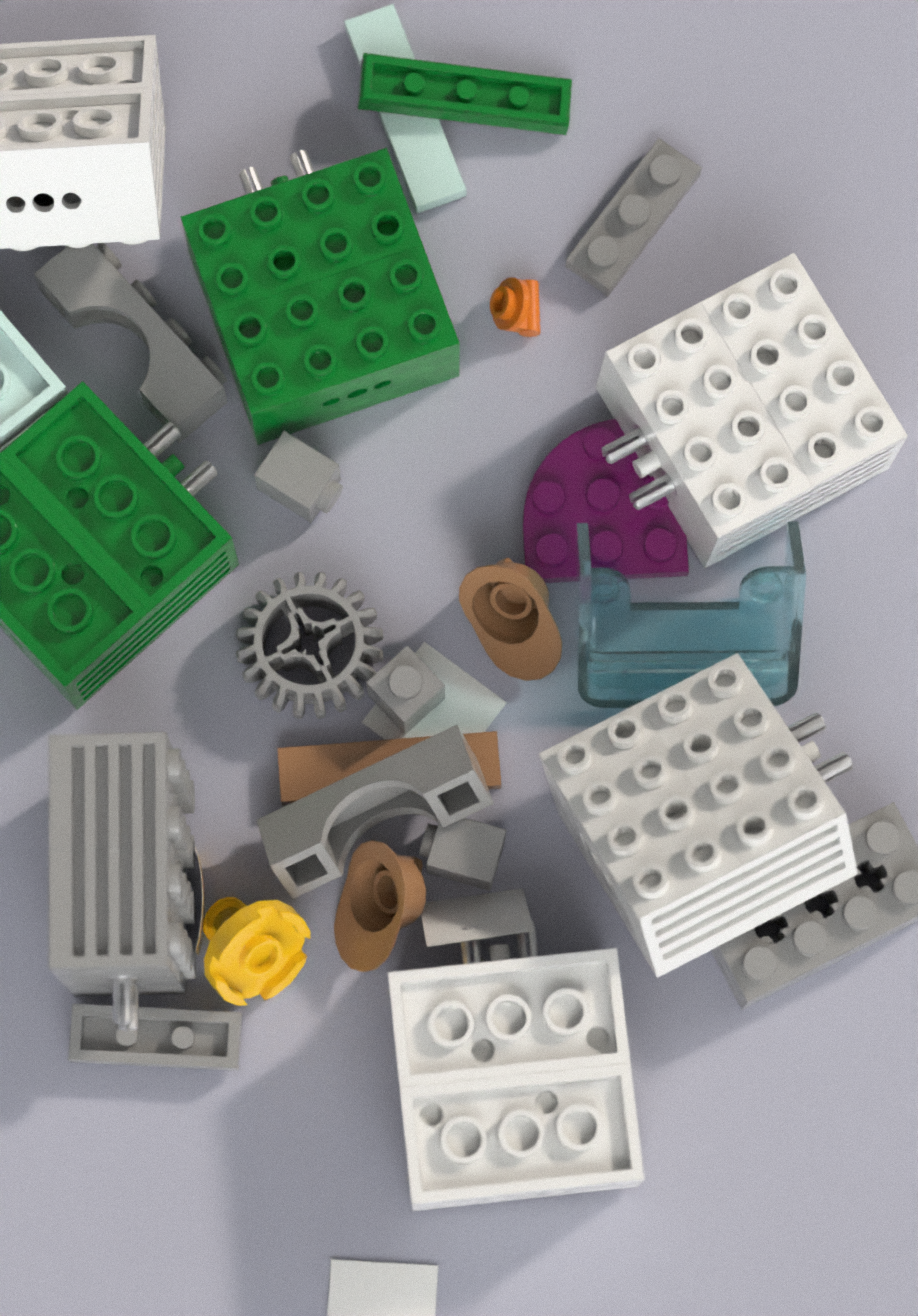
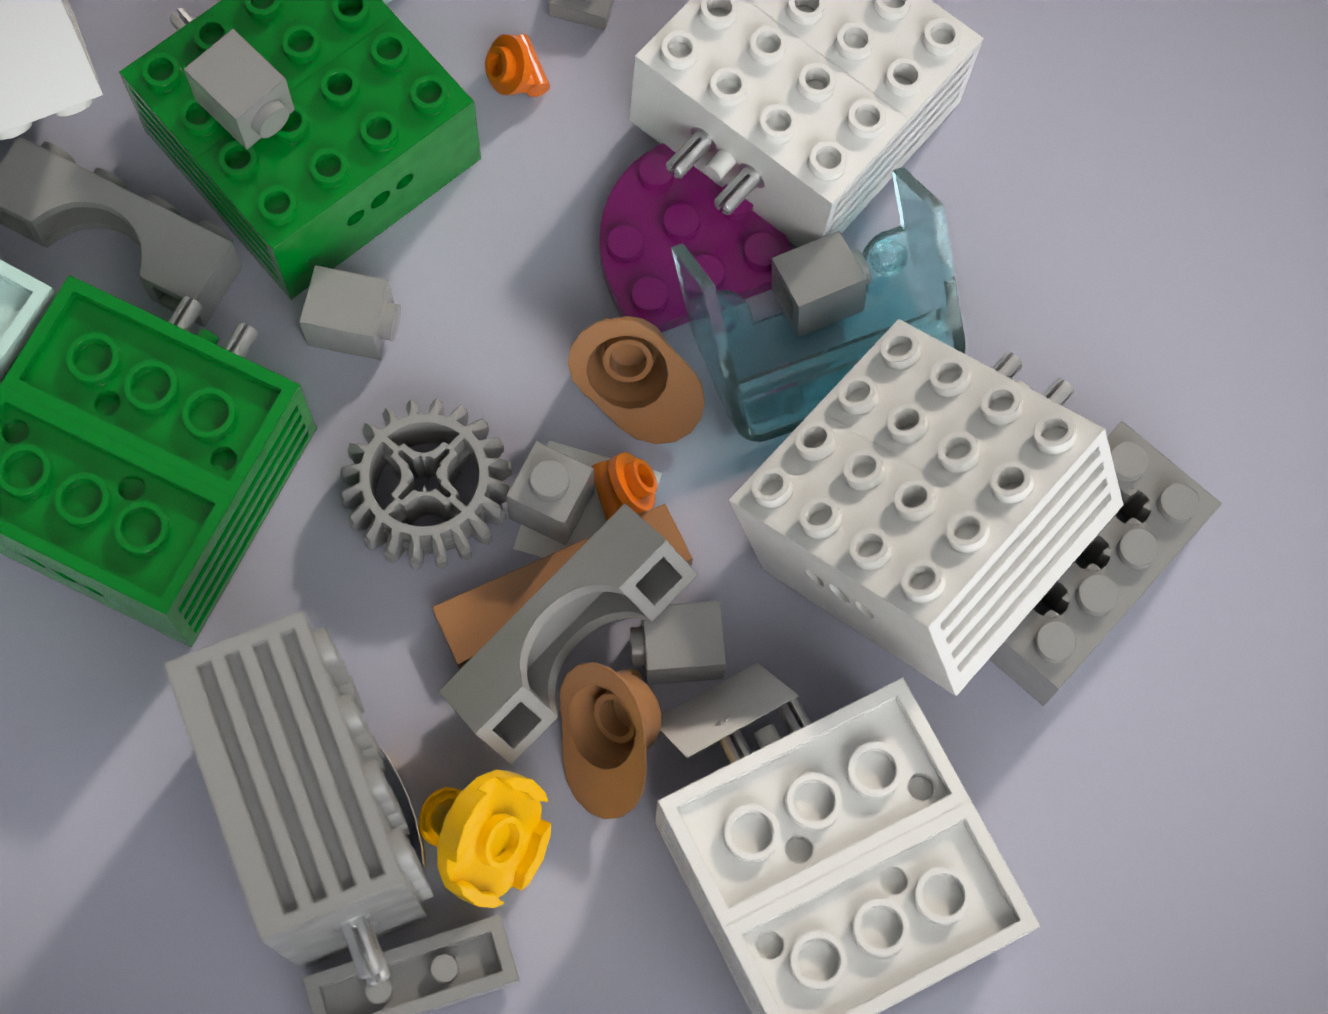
camera: 25 degrees left, 5 degrees down
none -> light grey brick [184,29,295,150]
none -> orange plate [591,452,657,521]
none -> light grey brick [772,231,871,338]

